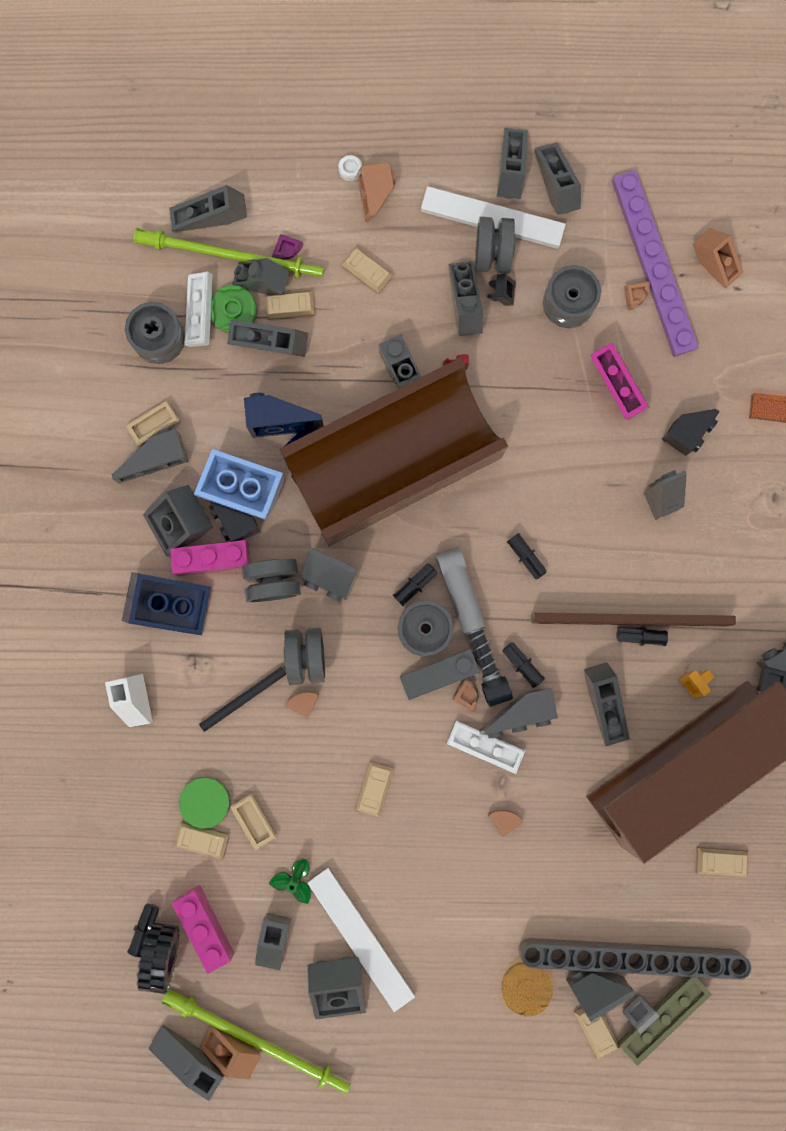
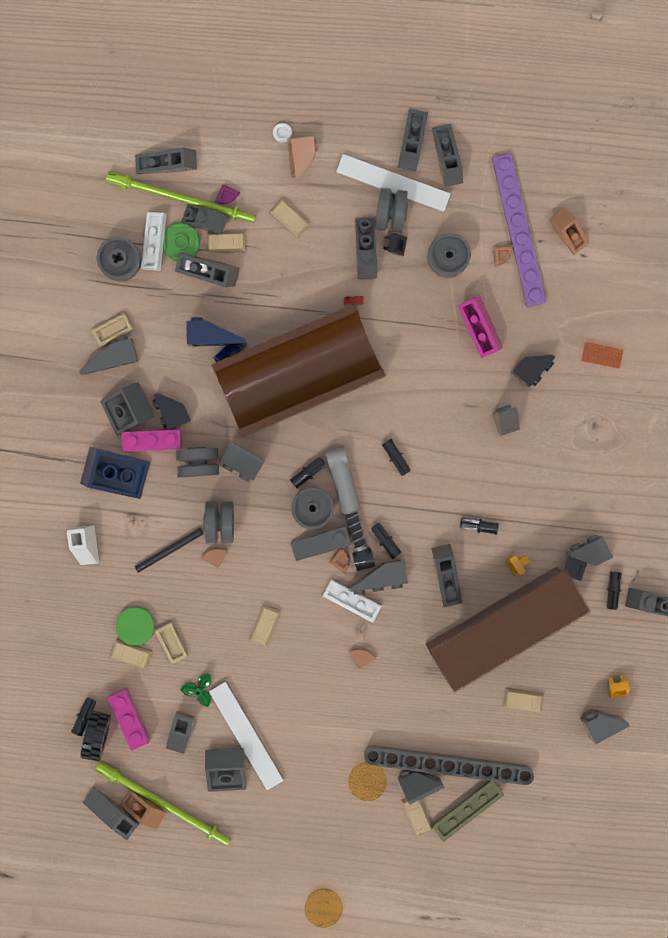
camera: 10 degrees right, 5 degrees up
light blue slope [194,449,284,520] -> none
dark grey slope [379,334,421,388] -> none
reddish brown tile [531,613,736,627] -> none
light grey tile [622,994,659,1034] -> none

